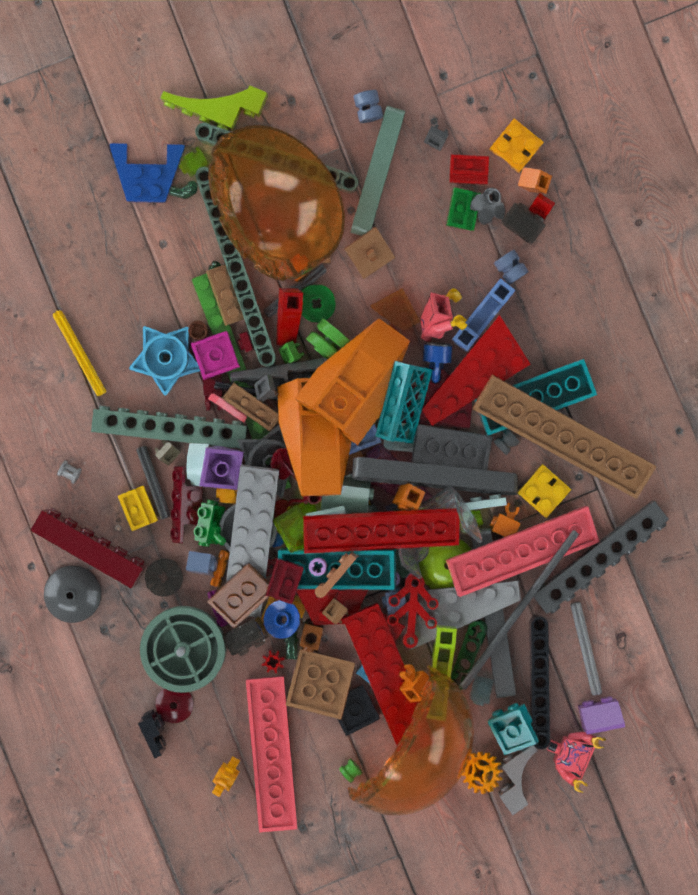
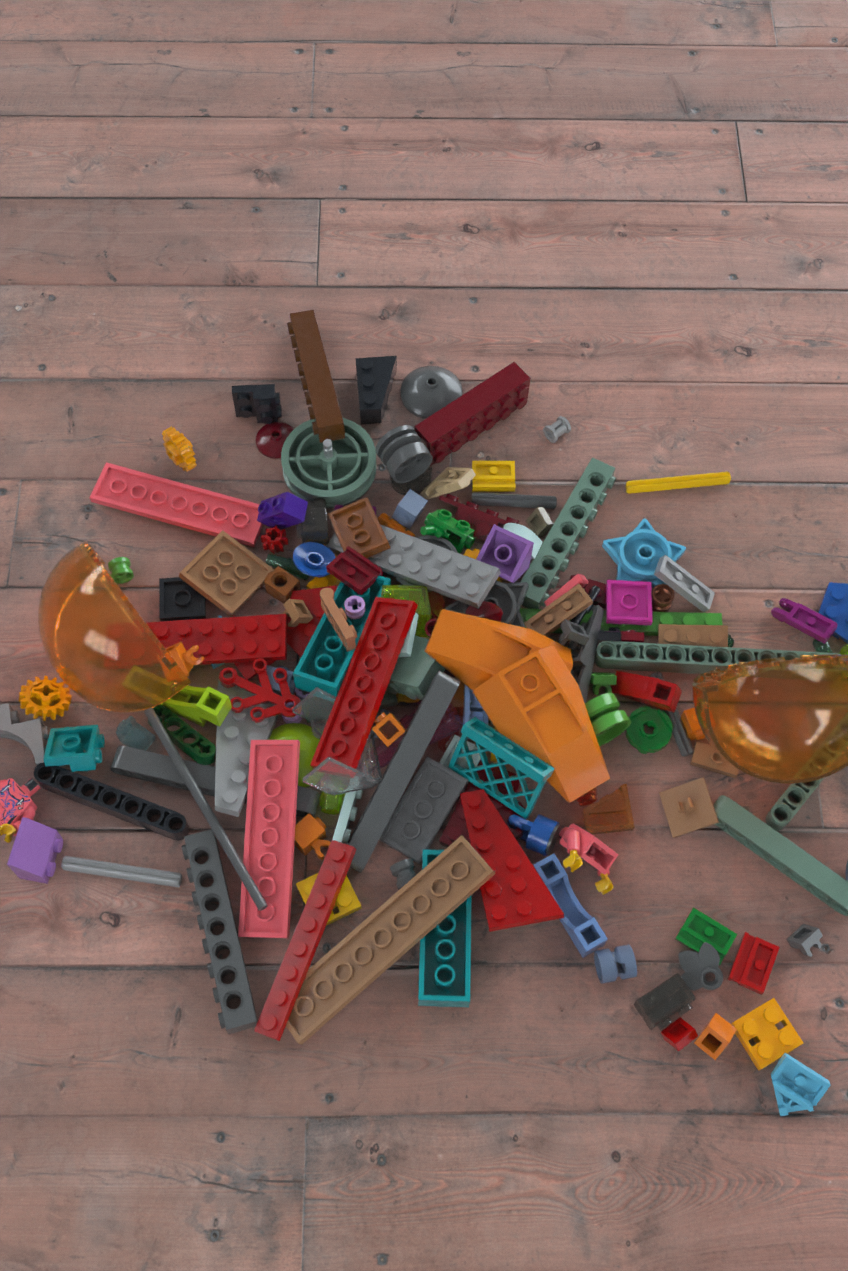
camera: 115 degrees right, 25 degrees down
none -> red plate [254,840,357,1041]
none -> dark purple brick [257,492,308,530]
none -> reddish brown brick [287,310,345,443]
none -> black wedge [355,356,397,425]
none -> dark grey wheel [375,425,433,483]
none -> tan wing [420,467,476,500]
none -> black tile [598,627,621,641]
none -> light grey plate [654,555,715,612]
none -> magenta hinge [771,598,838,644]
none -> medium azure slope [771,1053,831,1116]

